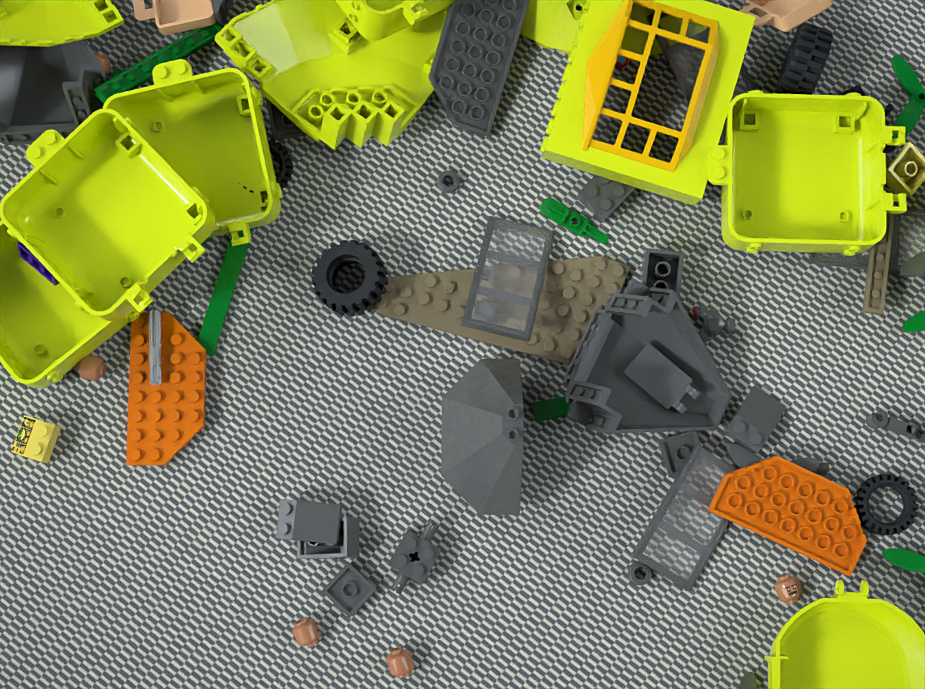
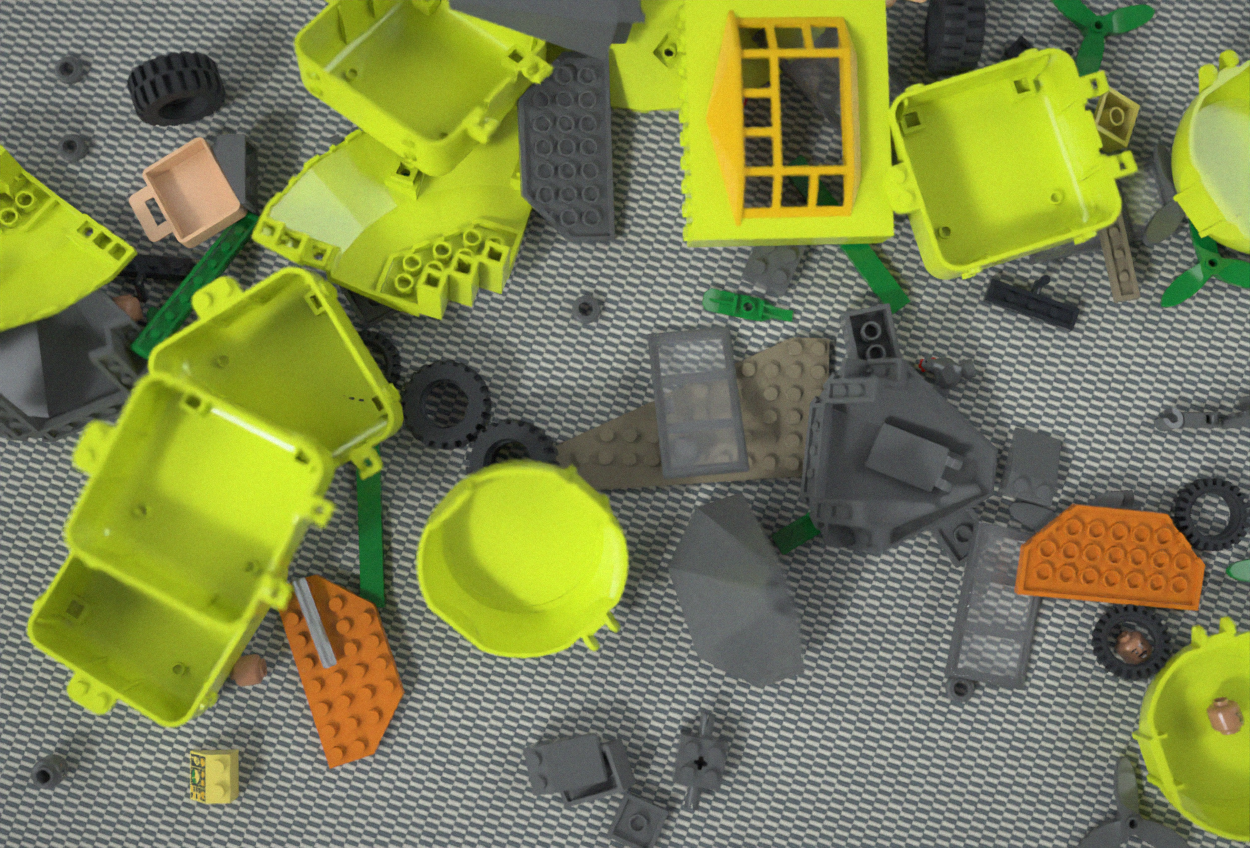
camera: 20 degrees left, 5 degrees up
none -> black plate [117,254,195,302]
none -> black tyre [400,359,493,450]
none -> neon yellow container [417,460,628,658]
none -> green tile [784,155,911,315]
none -> black plate [983,275,1080,332]
none -> black tyre [1091,604,1172,681]
none -> nougat head [1207,697,1244,735]

